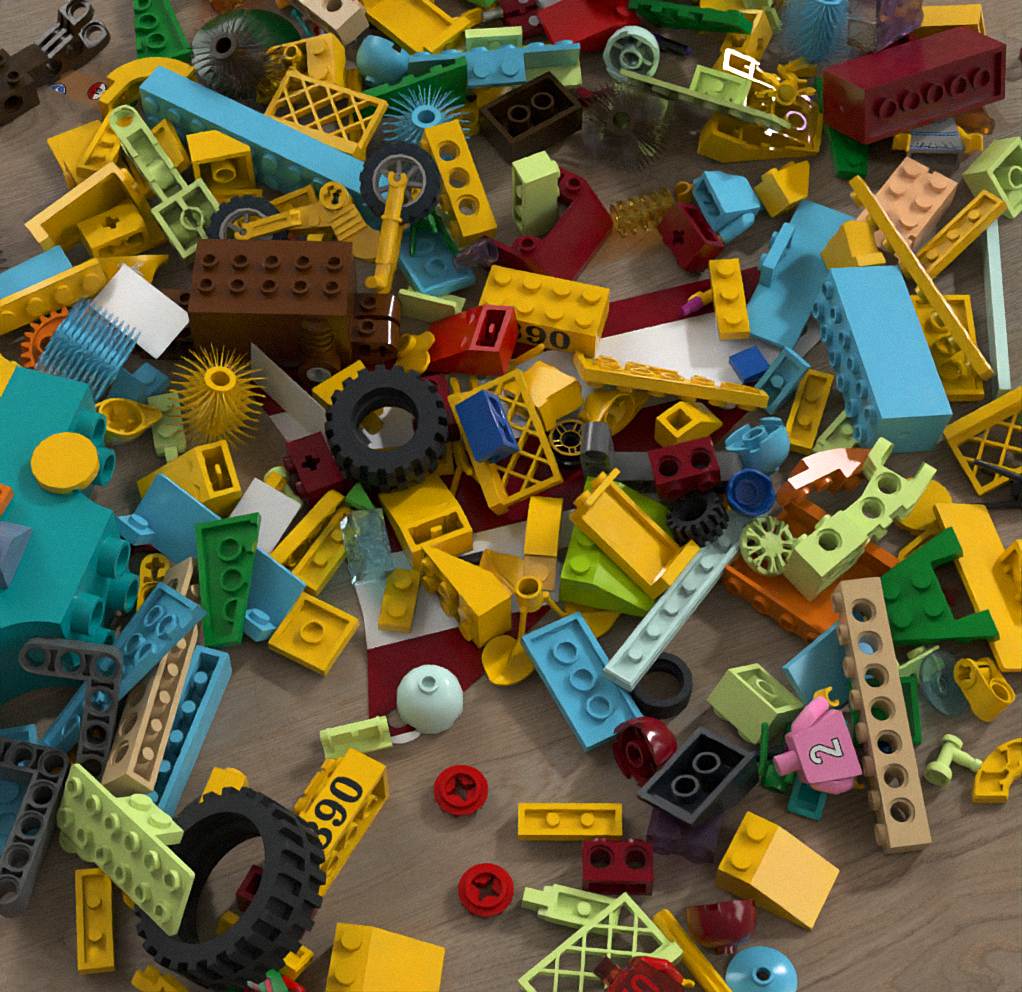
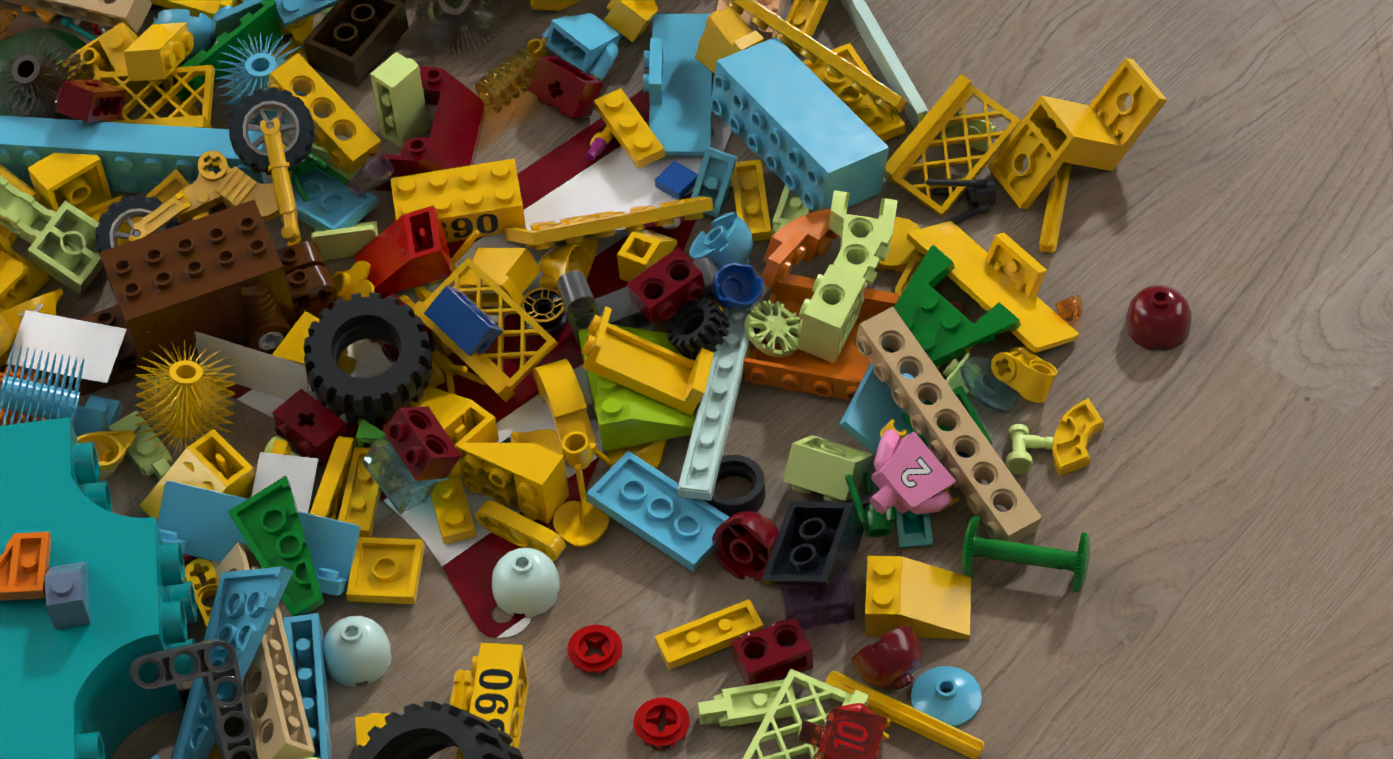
camera: 20 degrees left, 5 degrees down
yellow tile [31,432,100,495] -> none
yellowish green hinge [320,716,393,760] -> none
none -> dark red brick [56,79,127,122]
none -> yellow brick [124,22,194,81]
none -> light aqua cylinder [323,616,392,687]
none -> dark red brick [383,406,462,481]
none -> yellow beam [475,500,566,562]
none -> green hose [962,516,1091,593]

